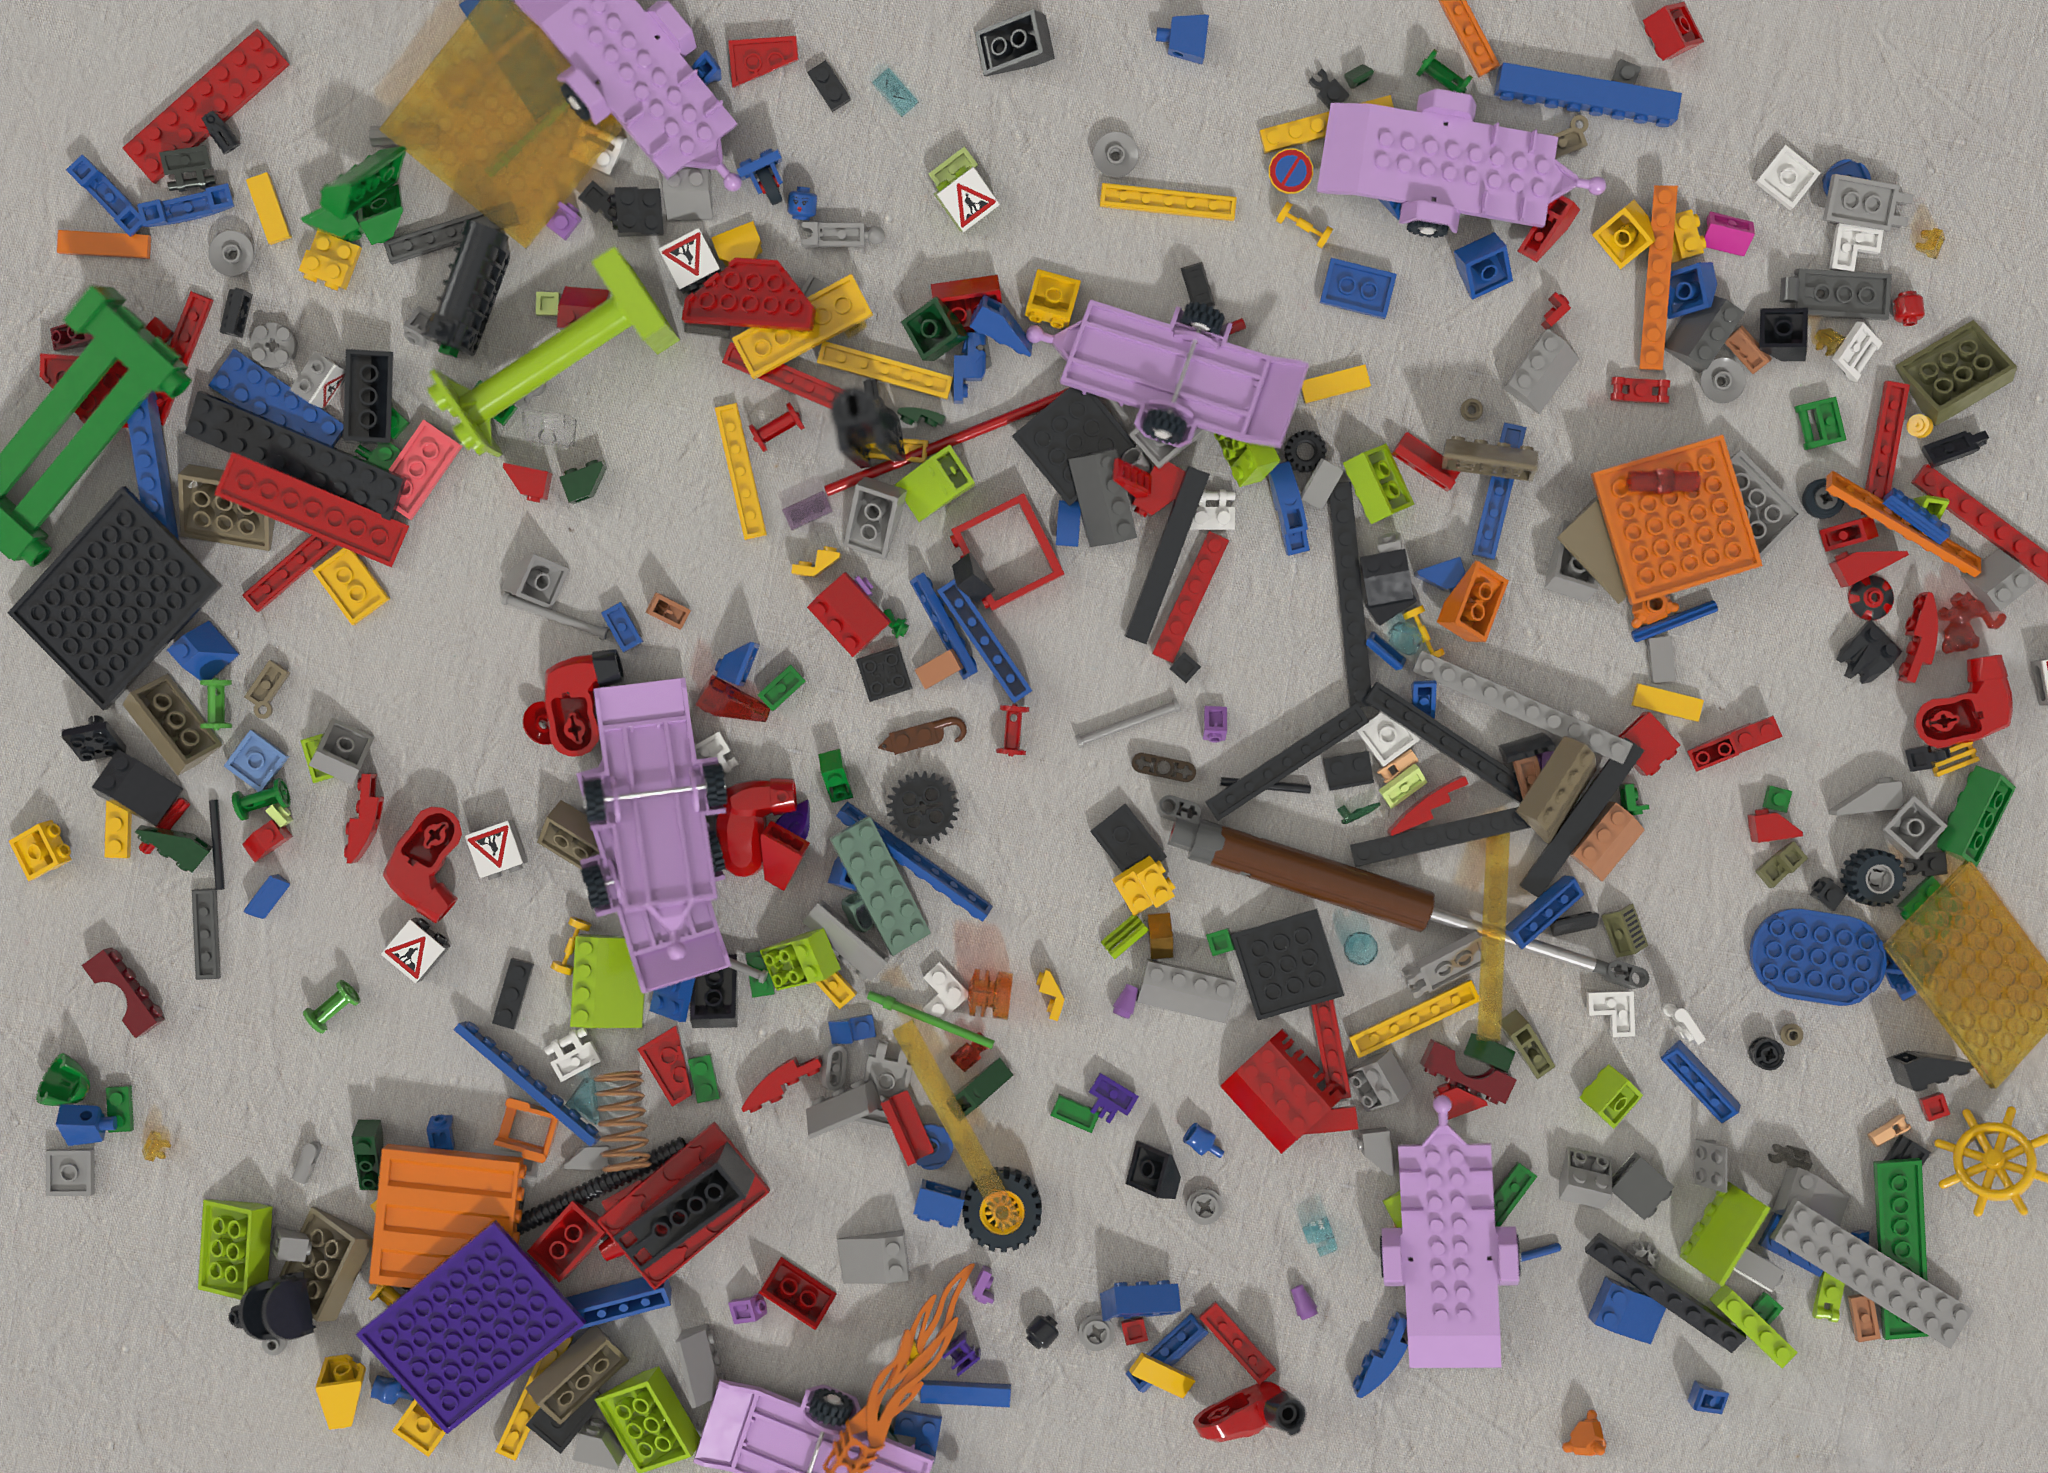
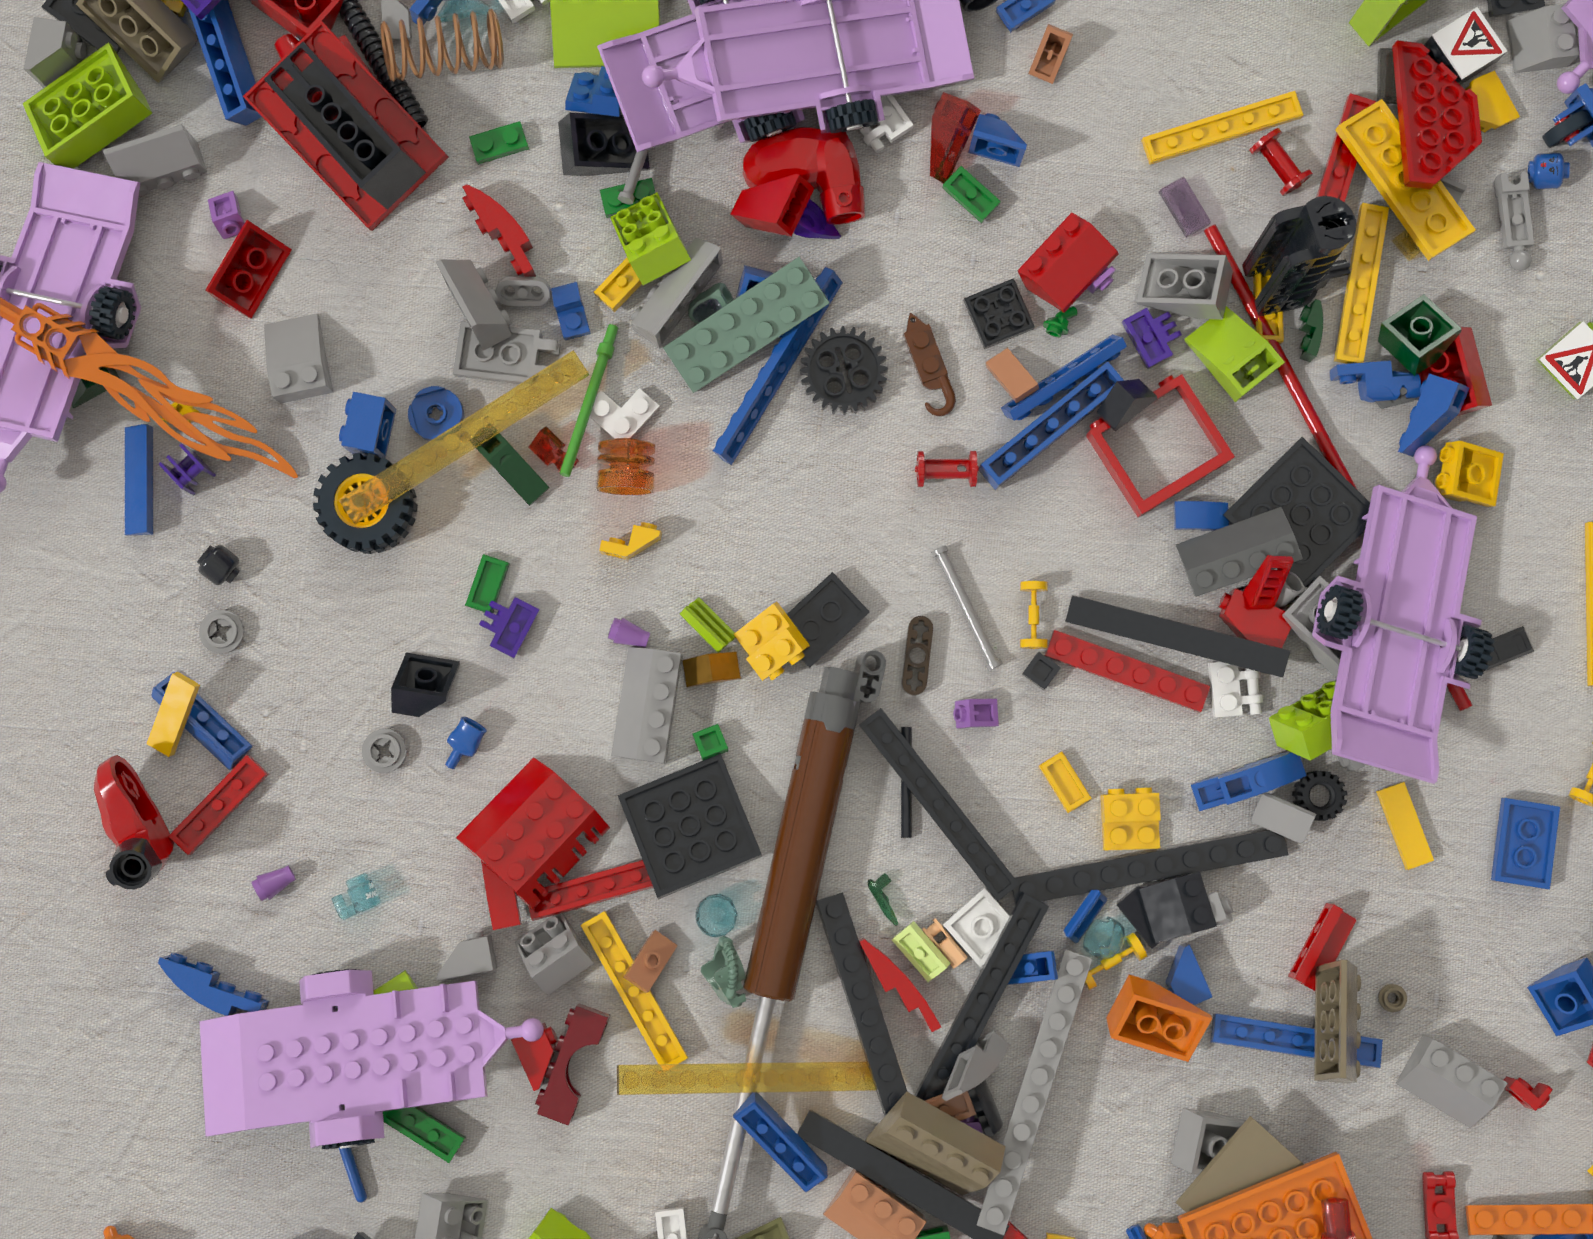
camera: 80 degrees right, 5 degrees down
red wing [637,1025,693,1107] -> none
yellow slope [791,546,842,578] -> none
green slope [818,749,853,803] -> none
red panel [880,1090,934,1166] -> none
blue plate [894,1410,942,1462] -> none
medium lavender bracket [972,1265,994,1304] -> none
blue wedge [1100,1280,1181,1321] -> none
red plate [1121,1317,1148,1346] -> none
black plate [1323,751,1374,791] -> none
lime slope [1343,443,1414,524] -> none
light grey tile [1401,931,1490,998] -> none
dark green slope [1464,1033,1516,1073] -> none
olive slope [1498,1009,1556,1080] -> none
black slope [1550,911,1599,937] -> none
none -> nougat plate [623,930,678,993]
none -> sand green piece [701,936,746,1008]
none -> light grey slope [942,1031,1010,1101]
none -> yellow wheel [1020,581,1048,649]
none -> yellow tile [1038,751,1092,813]
none -> yellow plate [1100,787,1161,851]
none -> dark purple hinge [1121,308,1182,369]

